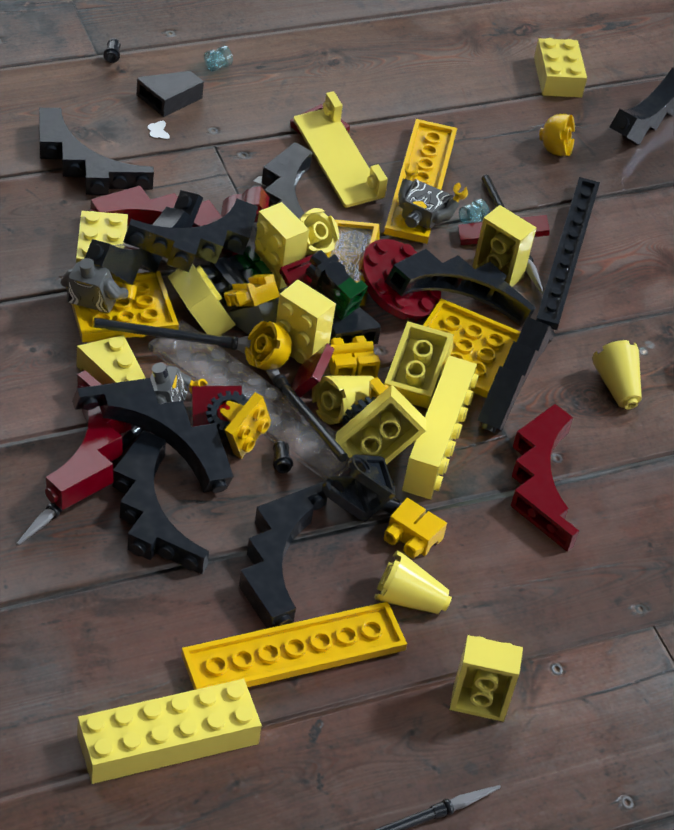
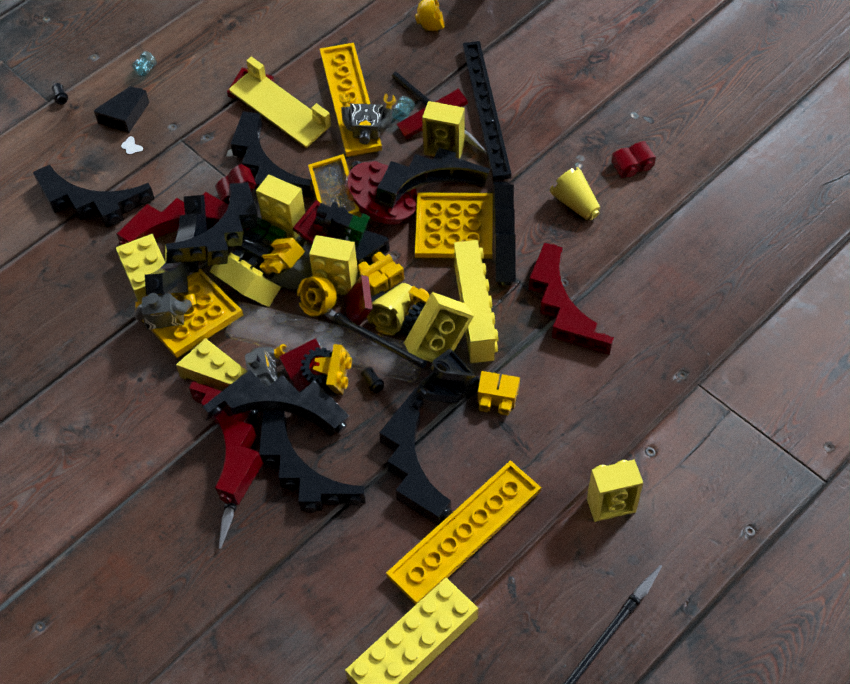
camera: 15 degrees left, 10 degrees up
black piece [93,318,251,353] -> none
light yellow cone [299,208,339,256] -> none
light yellow cone [374,551,452,614] -> none
light yellow brick [384,321,454,409] -> none

